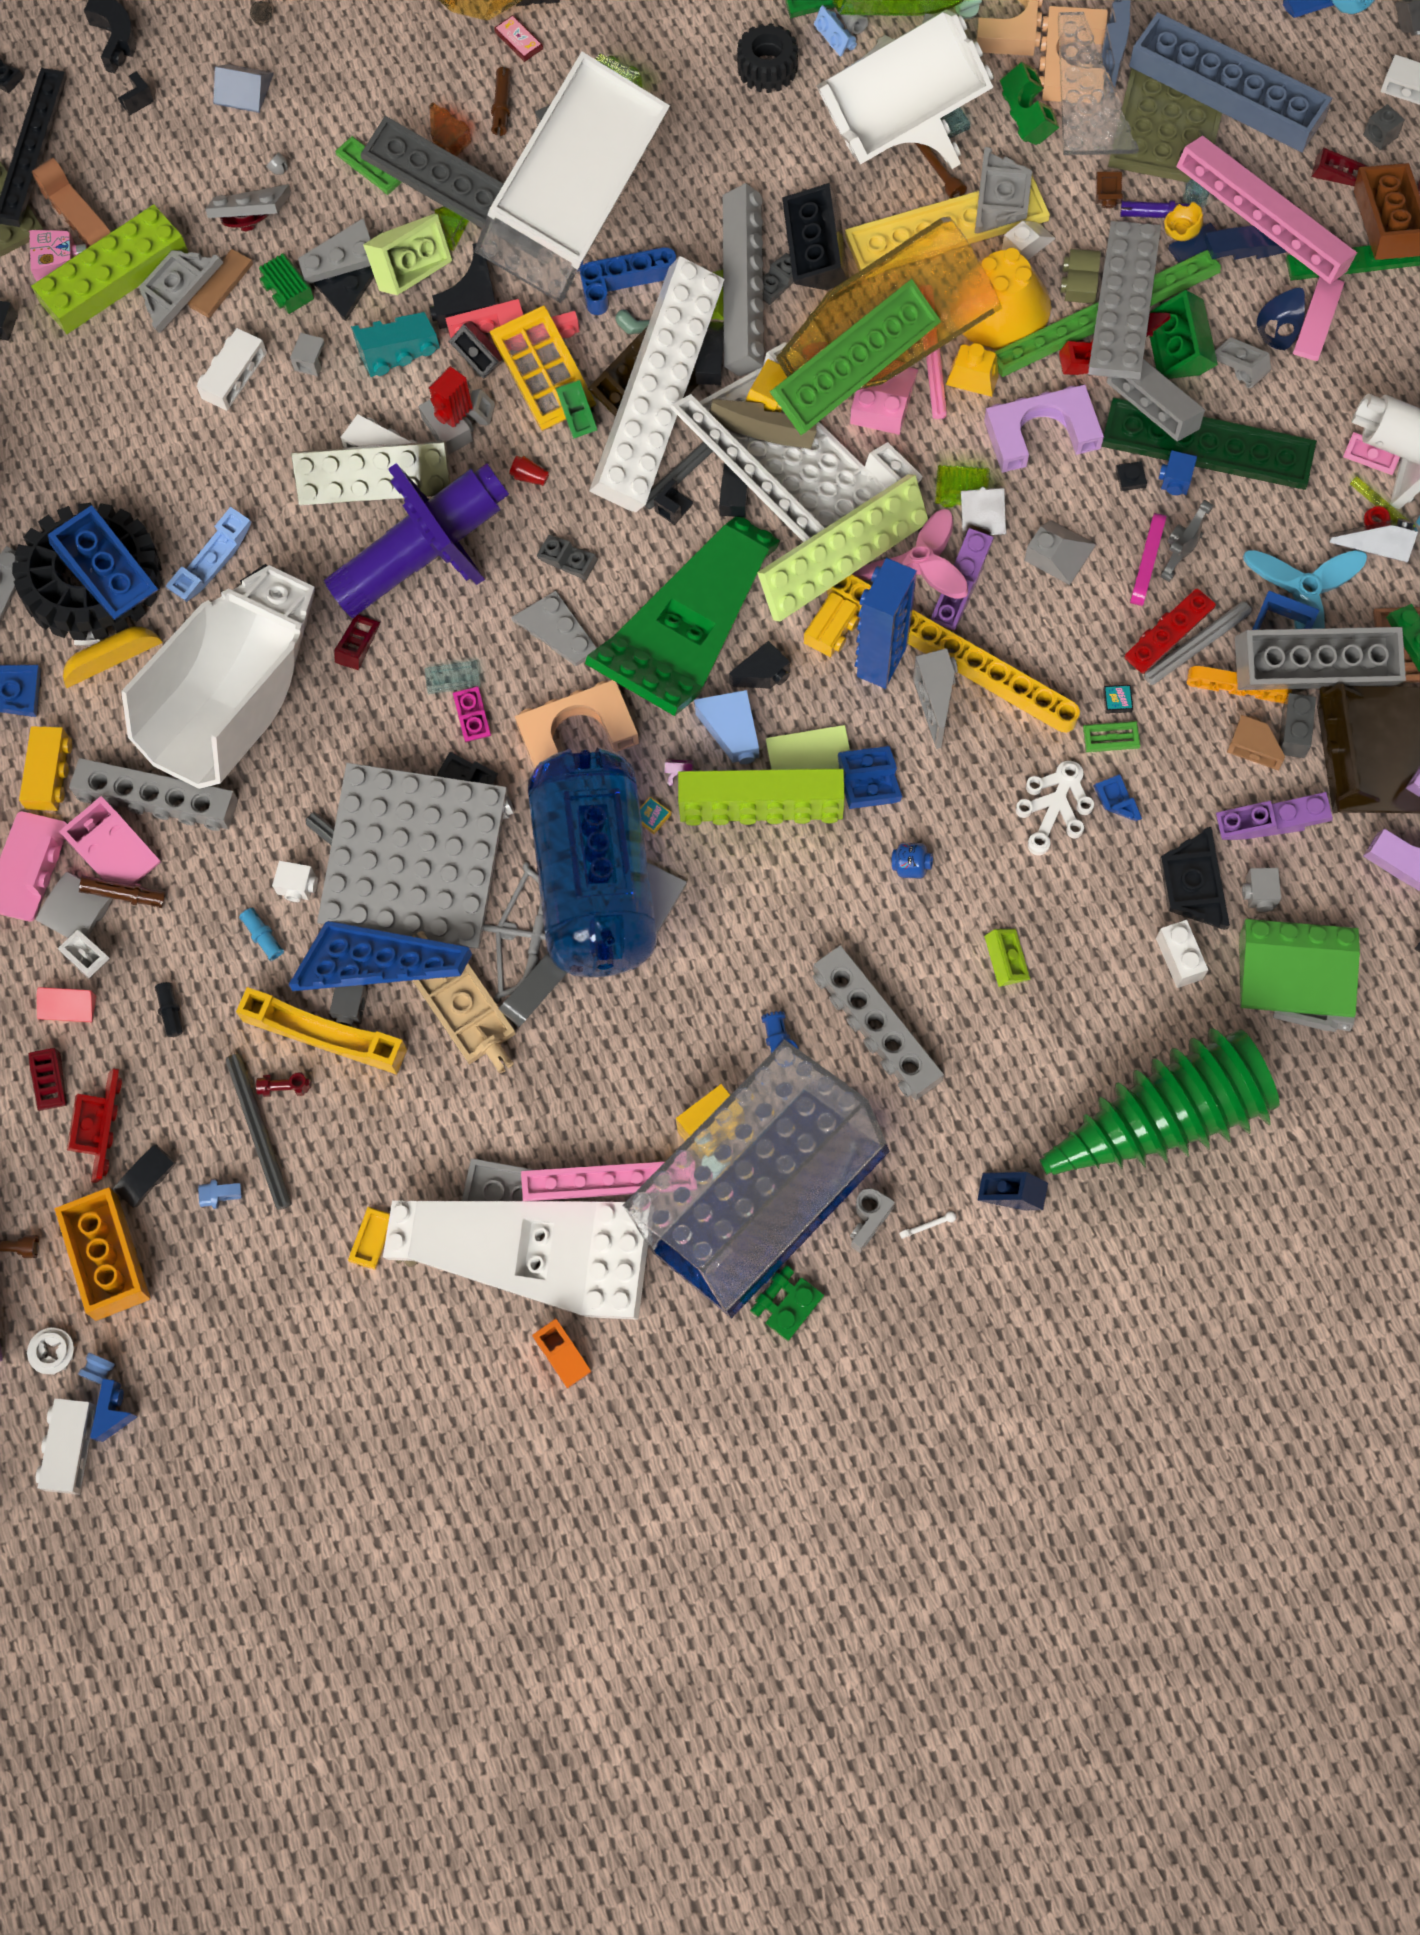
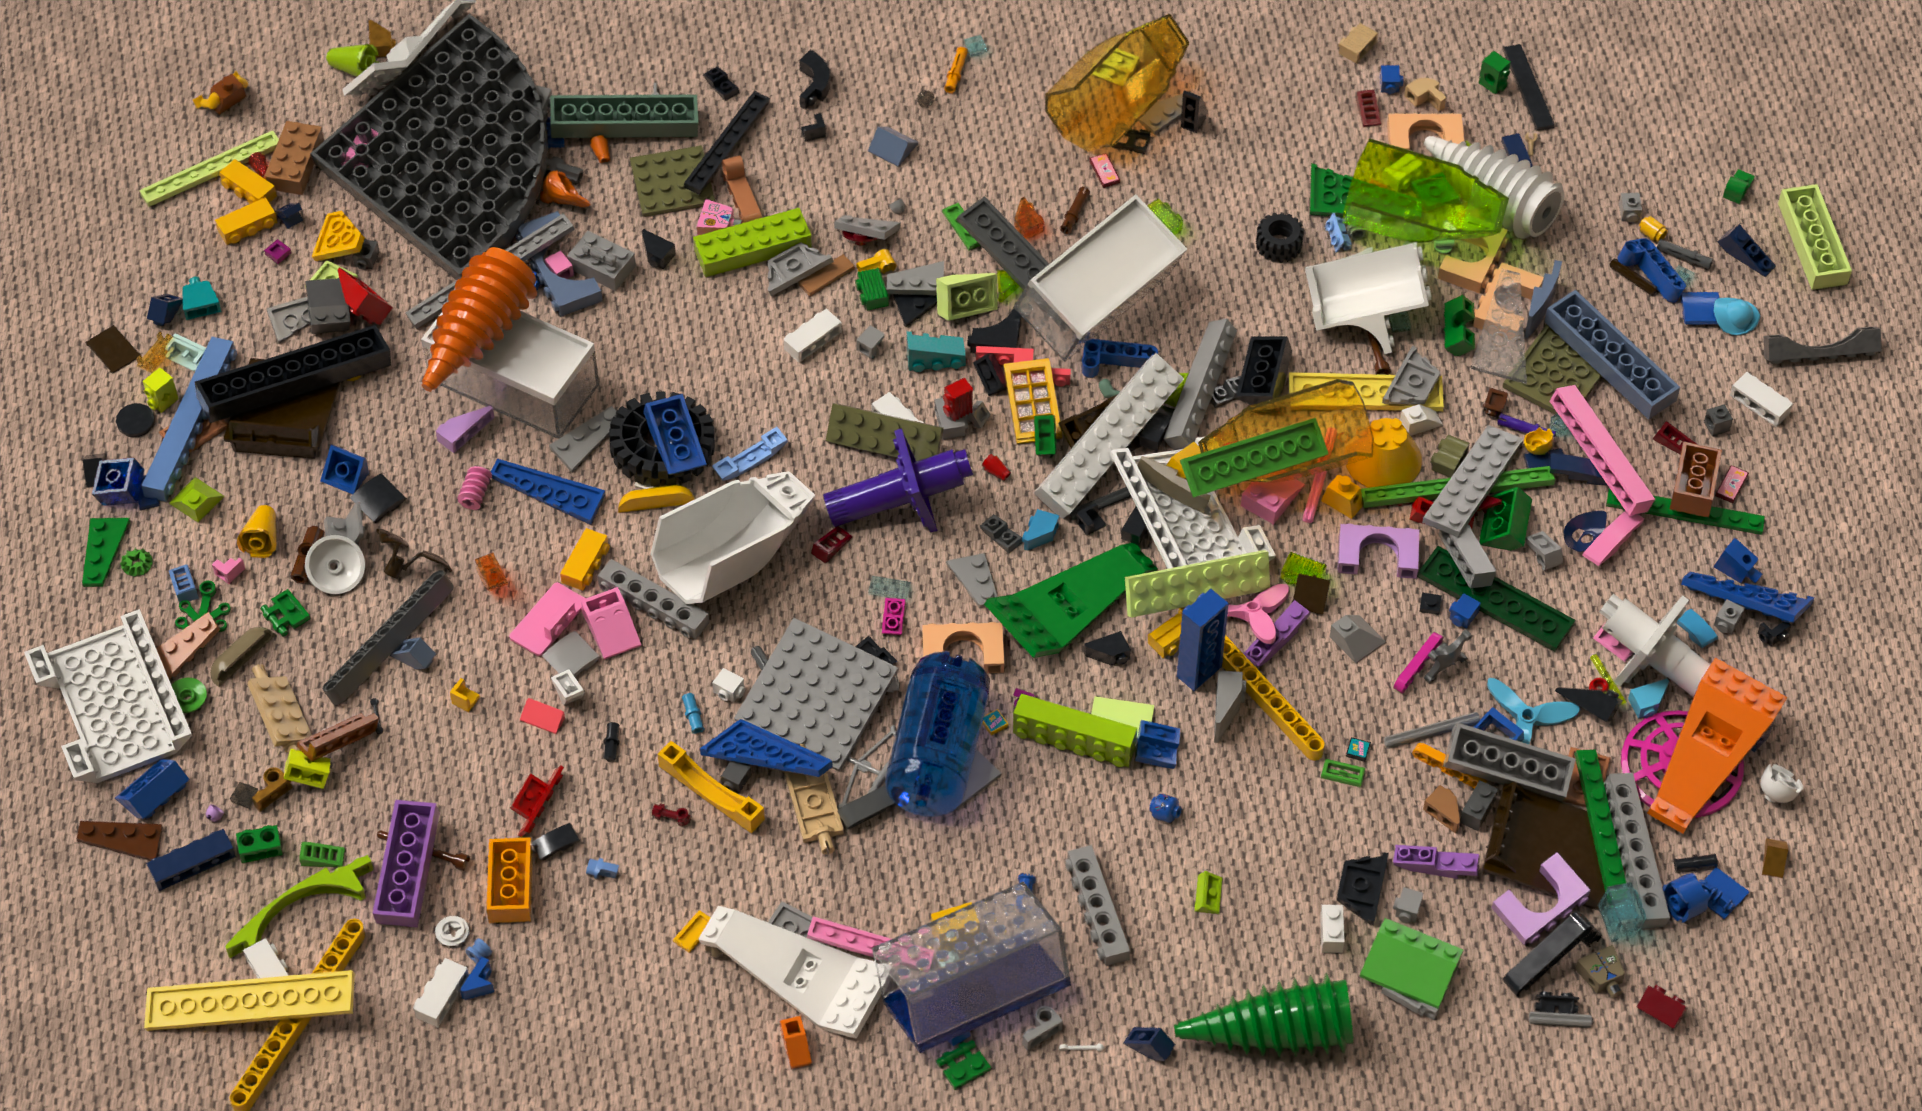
camera: 15 degrees right, 15 degrees down
dark red slope [28,1048,67,1111] -> none
reddish brown pin [79,875,165,908] -> none
dark grey axle [226,1054,291,1210] -> none
light blue slope [694,690,759,764] -> none
white plant [1016,761,1094,855] -> none
blue slope [1093,774,1142,821] -> none
red bracket [1124,588,1216,674] -> none
none -> yellow piece [856,249,897,274]
none -> dark azure slope [1022,509,1059,551]

